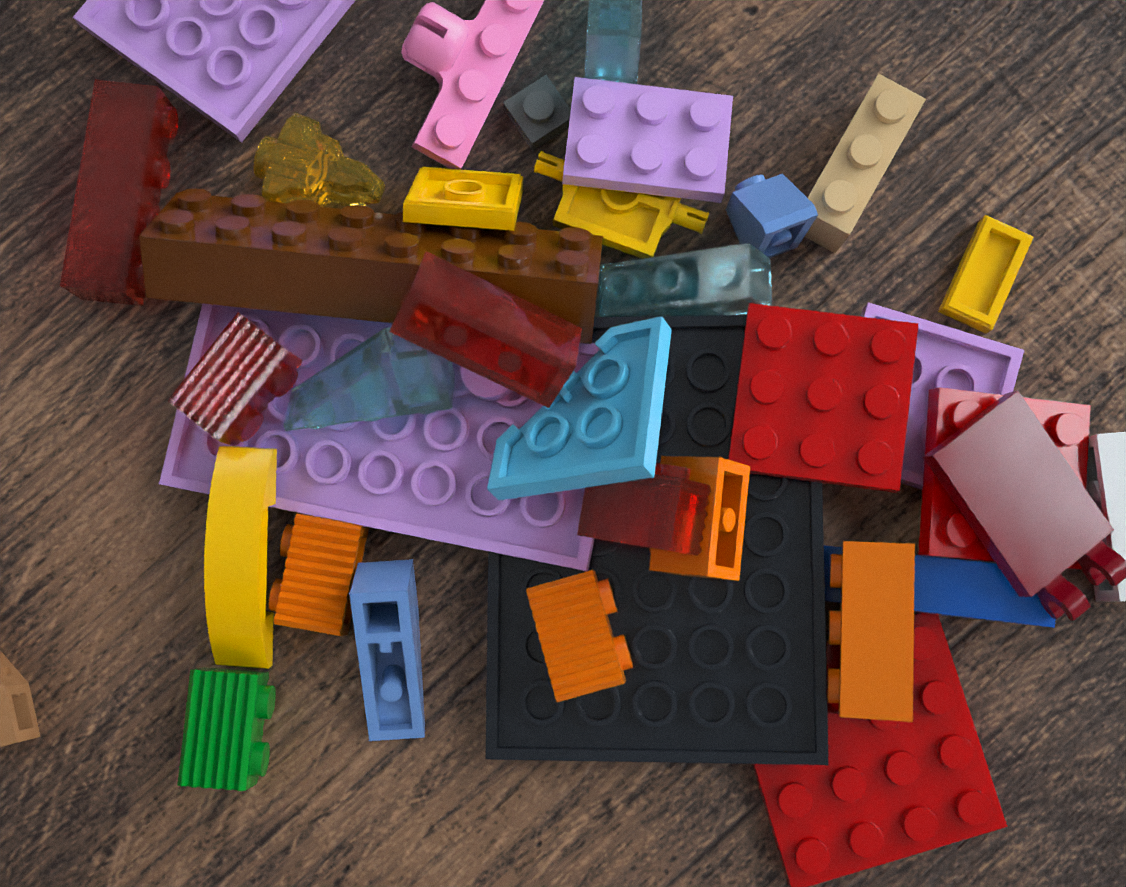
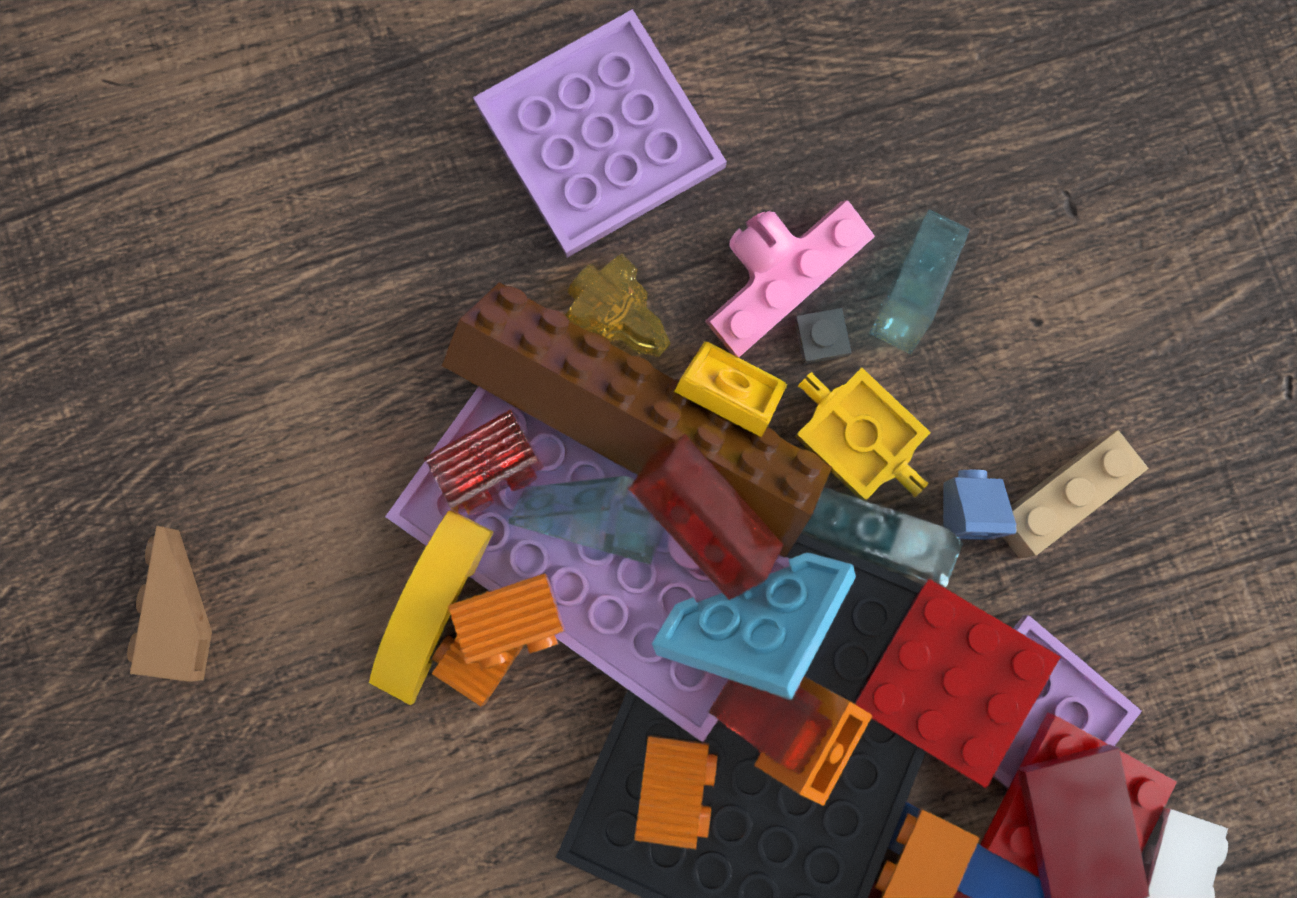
camera: 15 degrees right, 0 degrees up
clear red brick [60,79,178,306] -> none
green brick [177,667,276,791] -> none
medium blue slope [349,559,425,741] -> none
lavender plate [562,77,733,203] -> none
yellow tile [938,215,1033,334] -> none
none -> orange brick [448,573,566,670]

